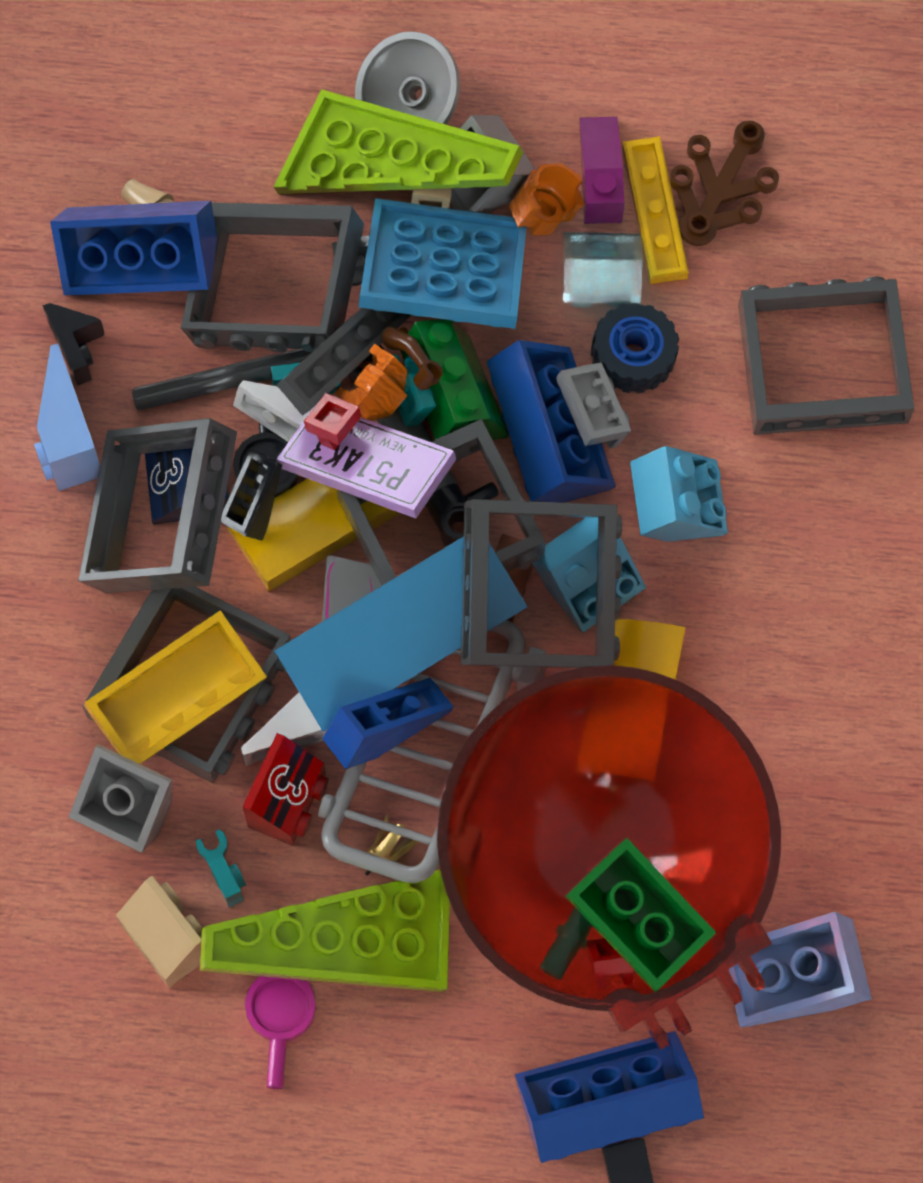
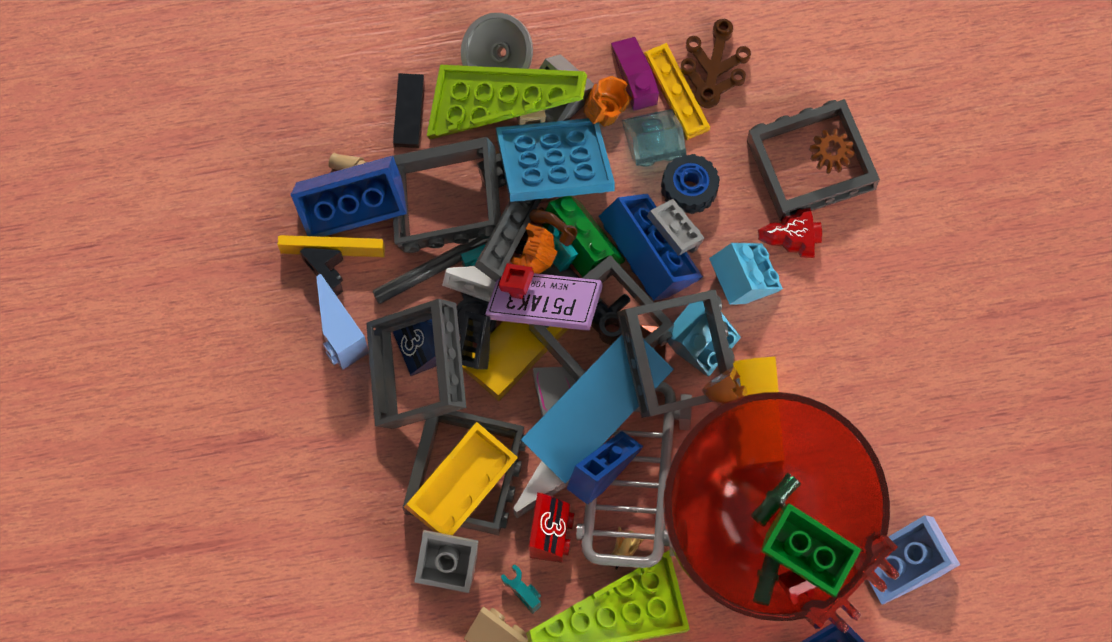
camera: 15 degrees left, 0 degrees up
none -> yellow tile [277,235,385,257]
none -> black tile [393,73,424,148]
none -> dark orange brick [702,366,747,404]
none -> clear green pin [751,473,801,527]
none -> red rock [758,208,822,258]
none -> dark orange gear [809,129,854,174]

